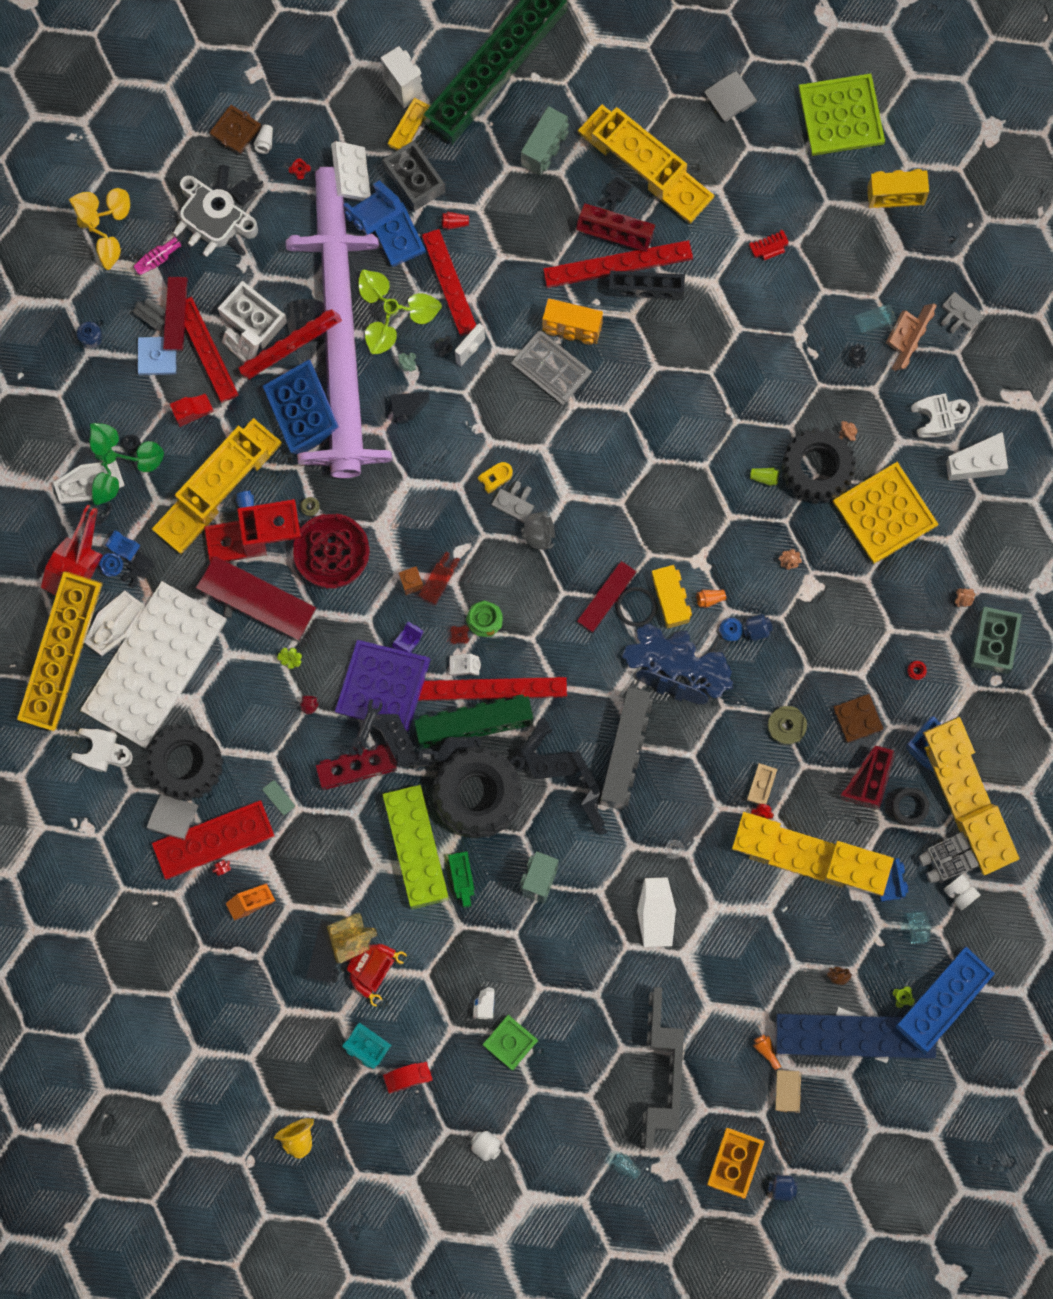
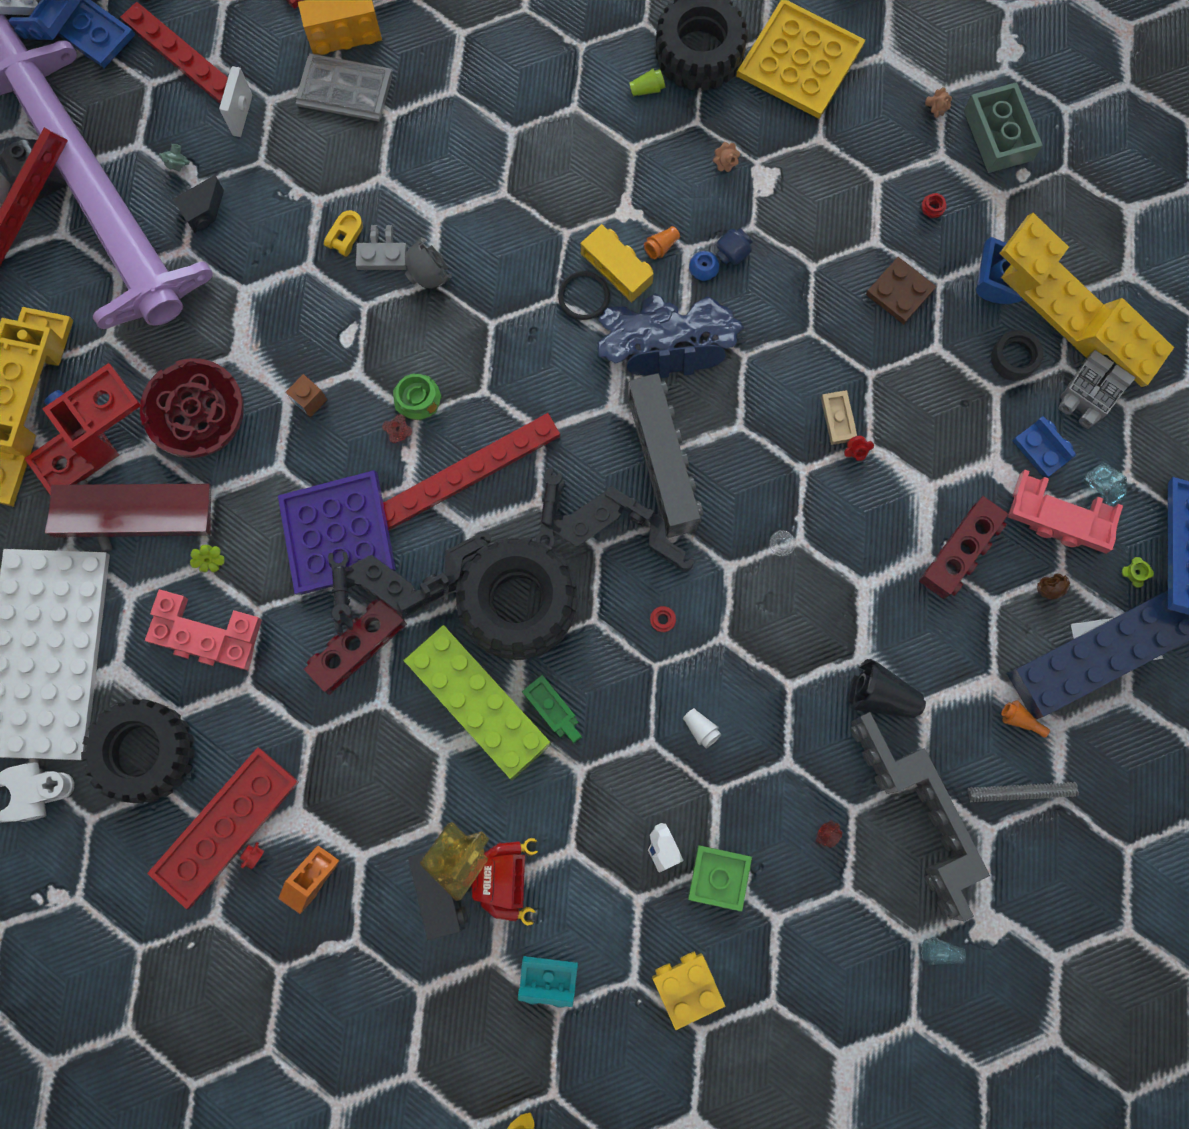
camera: 30 degrees left, 0 degrees up
light grey slope [147,794,198,840] -> none
blue slope [263,360,339,454] -> none
sand green sticker [263,780,295,815] -> none
dark red plate [299,696,319,715] -> none
olive plate [301,497,320,516] -> none
lime plant [359,270,442,354] -> none
red brick [383,1062,433,1094] -> none
dark purple bracket [392,622,423,653] -> none
dark green brick [414,695,534,750] -> none
clear red hinge [419,552,460,606] -> none
black plate [435,336,453,357] -> none
white bracket [450,654,481,676] -> none
white head [470,1131,501,1161] -> none
sand green brick [520,851,559,904] -> none
dark red tile [577,561,637,633] -> none
white piece [637,877,676,947] -> none
light orange brick [706,1128,765,1199] -> none
yellow bracket [732,812,894,896] -> none
olive plate [768,706,807,745] -> none
dark blue head [768,1174,798,1202] -> none
tan hinge [776,1070,801,1113] -> none
dark red wedge [840,745,895,810] -> none
white wheel [944,874,980,911] -> none
none -> coral bracket [145,589,262,671]
none -> red plate [650,606,676,632]
none -> yellow plate [652,951,726,1030]
none -> white cone [683,708,721,748]
none -> clear red plate [816,820,842,848]
none -> black cone [848,659,926,718]
none -> dark red brick [919,496,1008,599]
none -> light grey axle [968,782,1079,802]
none -> coral bracket [1008,470,1123,554]

